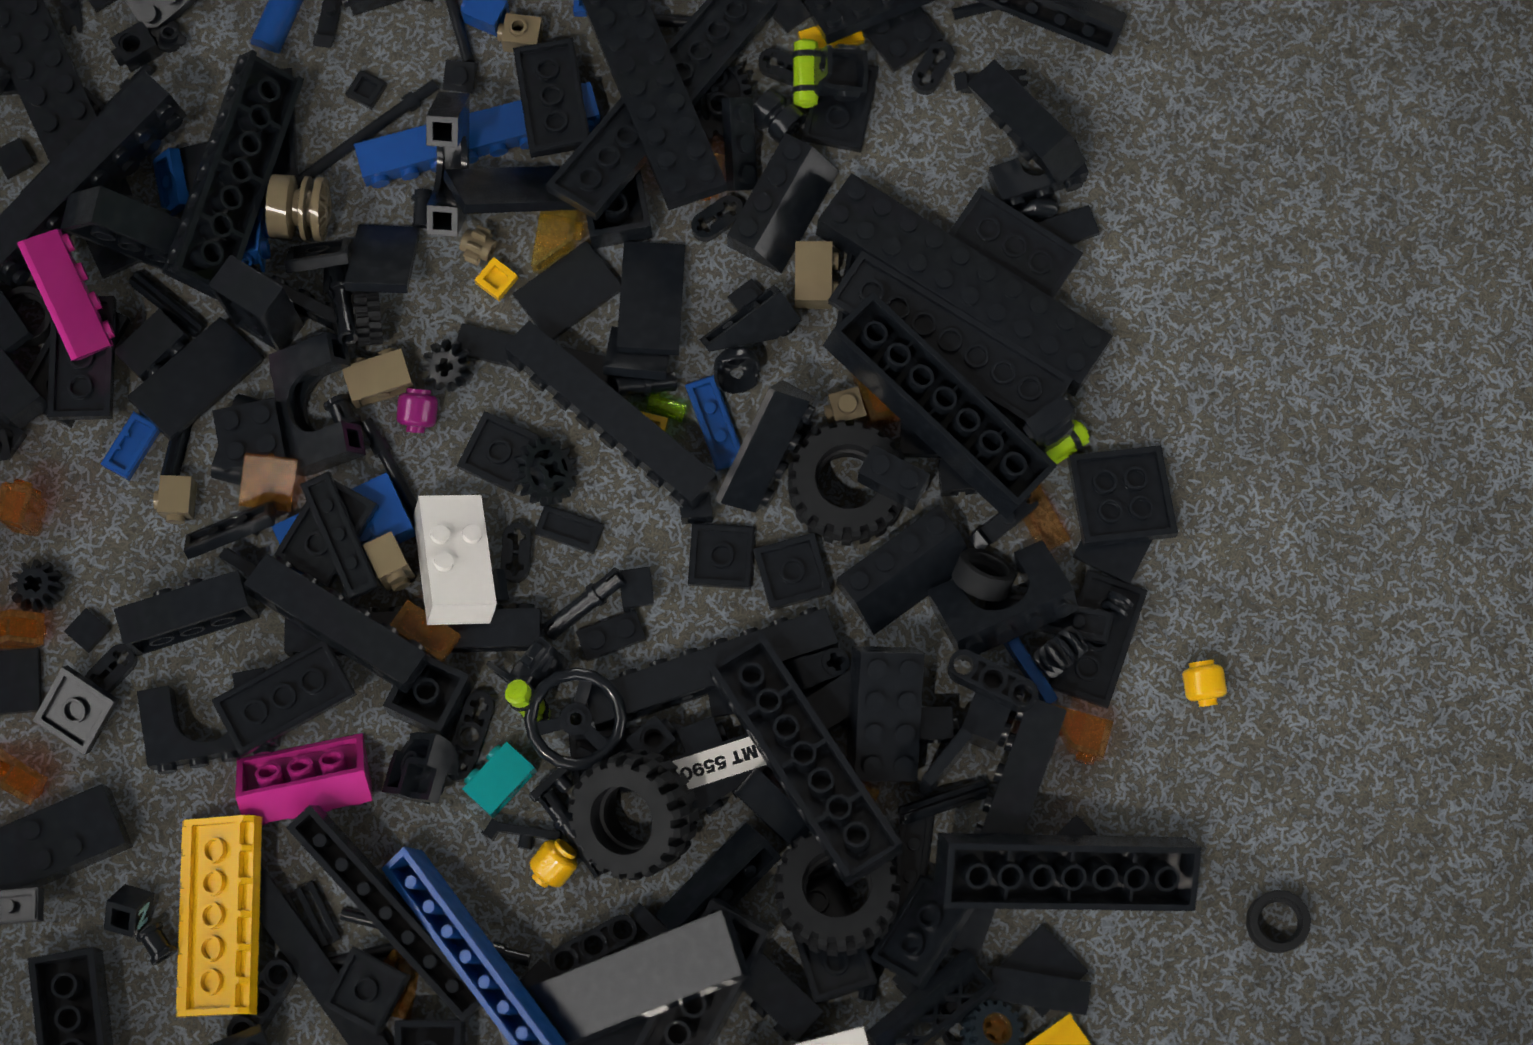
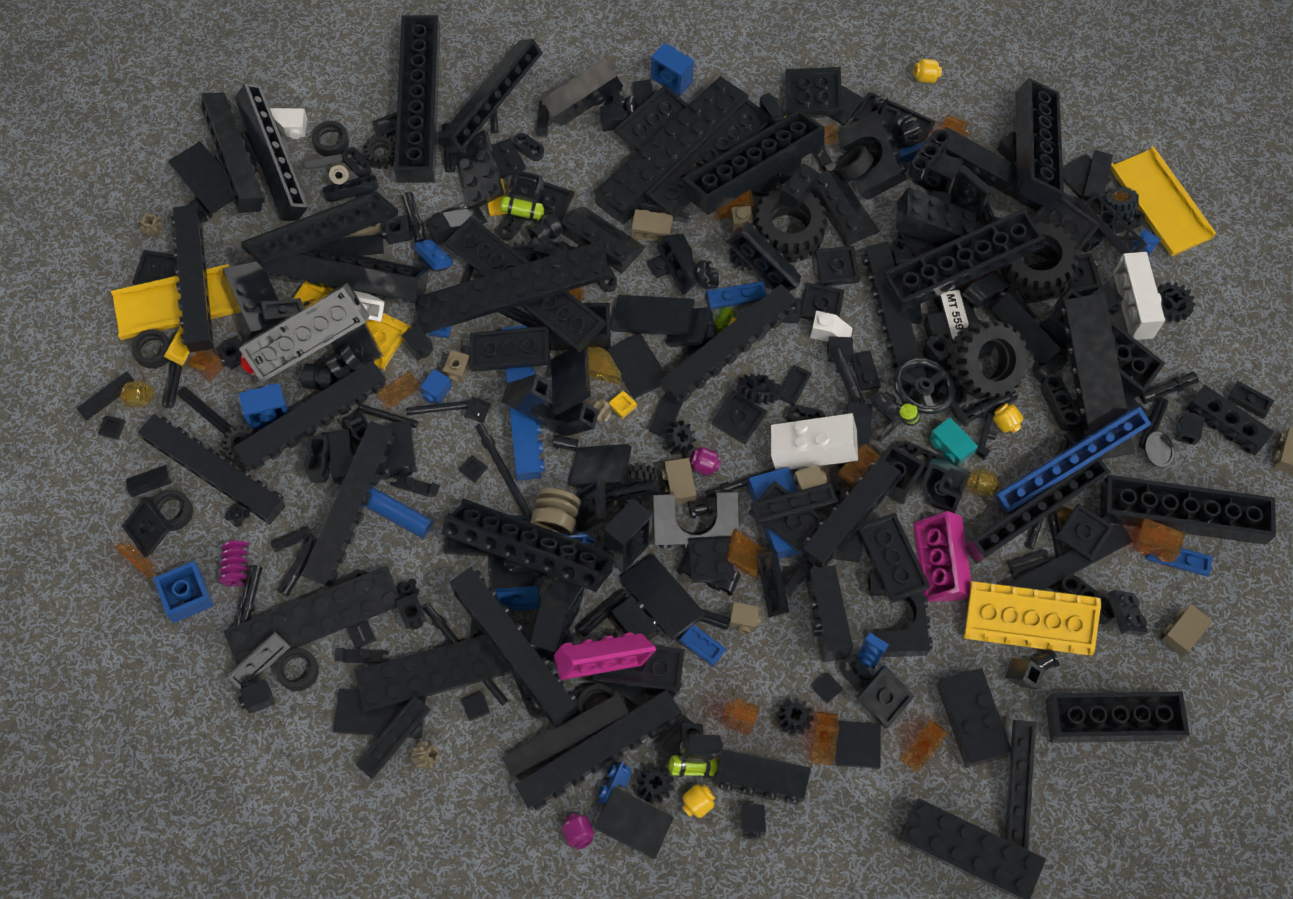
camera: 85 degrees left, 10 degrees down
black tyre [1246,890,1311,954] -> none
none -> blue brick [651,42,694,97]
none -> white slope [810,311,852,342]
none -> blue plate [856,633,889,669]
none -> clear yellow head [967,468,999,497]

